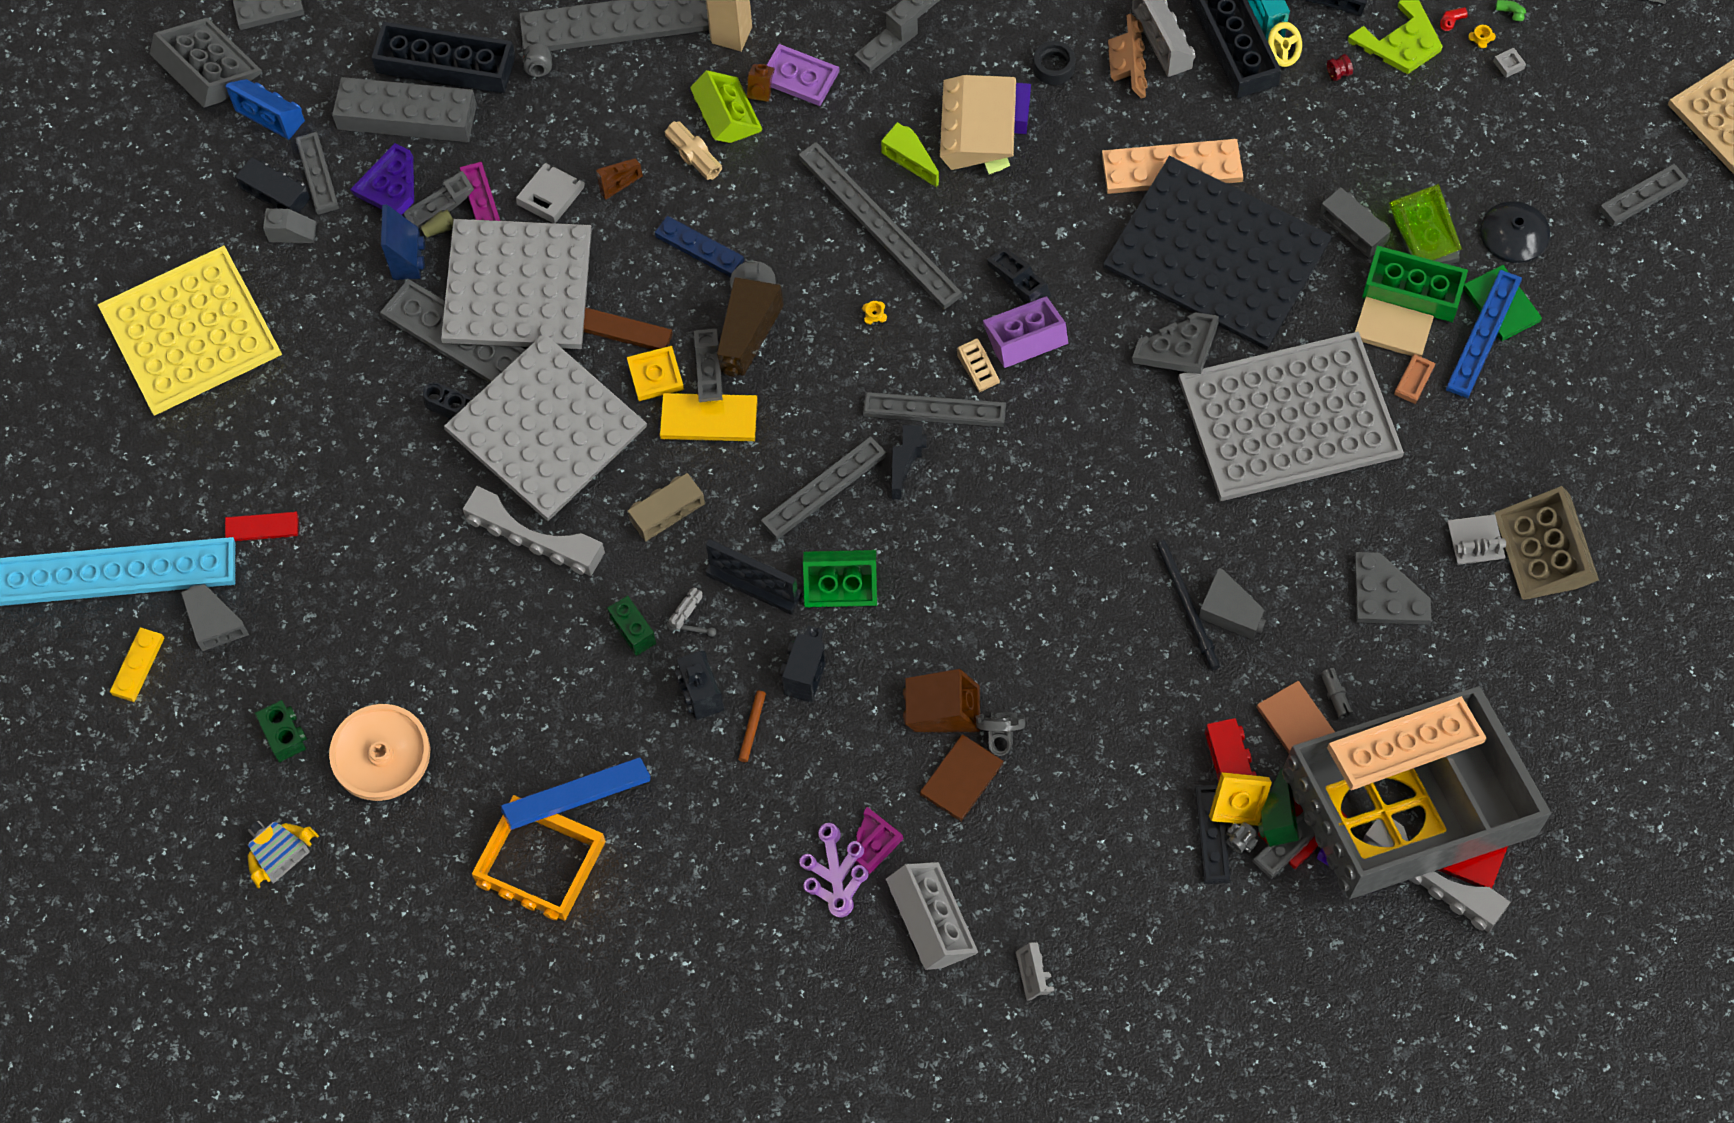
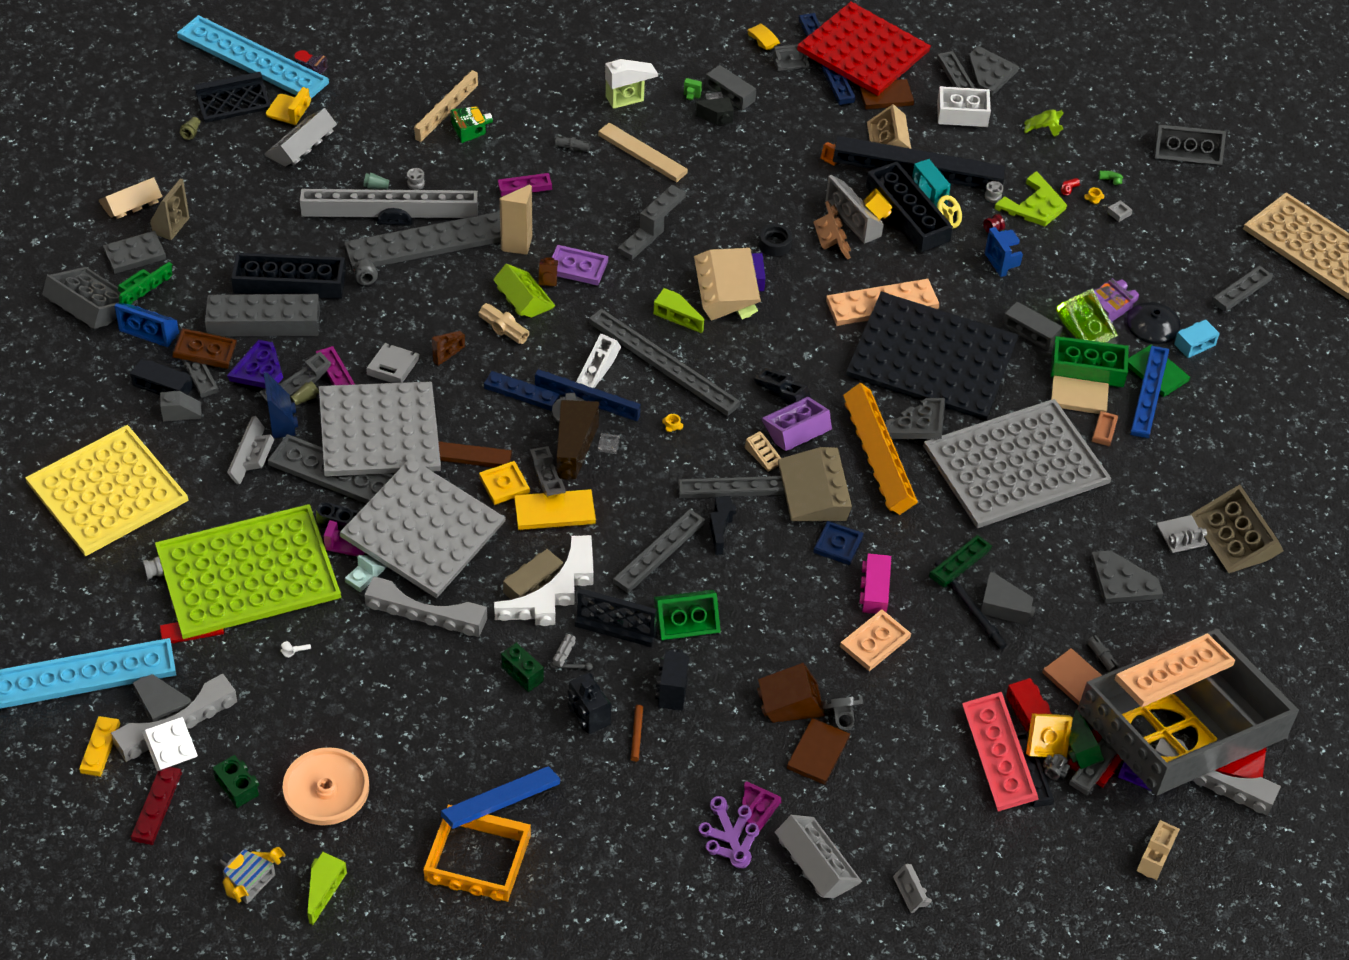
camera: 15 degrees left, 15 degrees down
none -> light grey arch [111,674,237,762]
none -> green bracket [118,262,172,304]
none -> dark red plate [131,767,182,845]
none -> white plate [142,717,198,771]
none -> light grey wheel [143,556,164,580]
none -> lime plate [155,504,341,639]
none -> reddish brown tile [173,328,237,369]
none -> light grey bracket [227,416,274,484]
none -> white hand [281,641,311,658]
none -> lime slope [308,852,347,925]
none -> magenta bracket [324,521,365,557]
none -> light aqua slope [345,555,387,592]
none -> white arch [494,535,593,626]
none -> dark blue plate [535,369,641,421]
none -> white slope [576,333,621,388]
none -> clear tile [598,433,620,454]
none -> dark tan slope [778,447,852,521]
none -> dark blue tile [813,521,864,565]
none -> light nougat plate [840,610,911,671]
none -> light orange brick [843,383,918,515]
none -> dark pink brick [859,553,891,614]
none -> yellow slope [864,188,892,220]
none -> dark green tile [929,535,992,588]
none -> coral plate [962,692,1039,811]
none -> light grey wheel [985,181,1004,203]
none -> blue panel [985,227,1023,277]
none -> medium lavender hips [1083,279,1139,325]
none -> tan slope [1137,820,1180,880]
none -> medium azure brick [1174,320,1220,358]

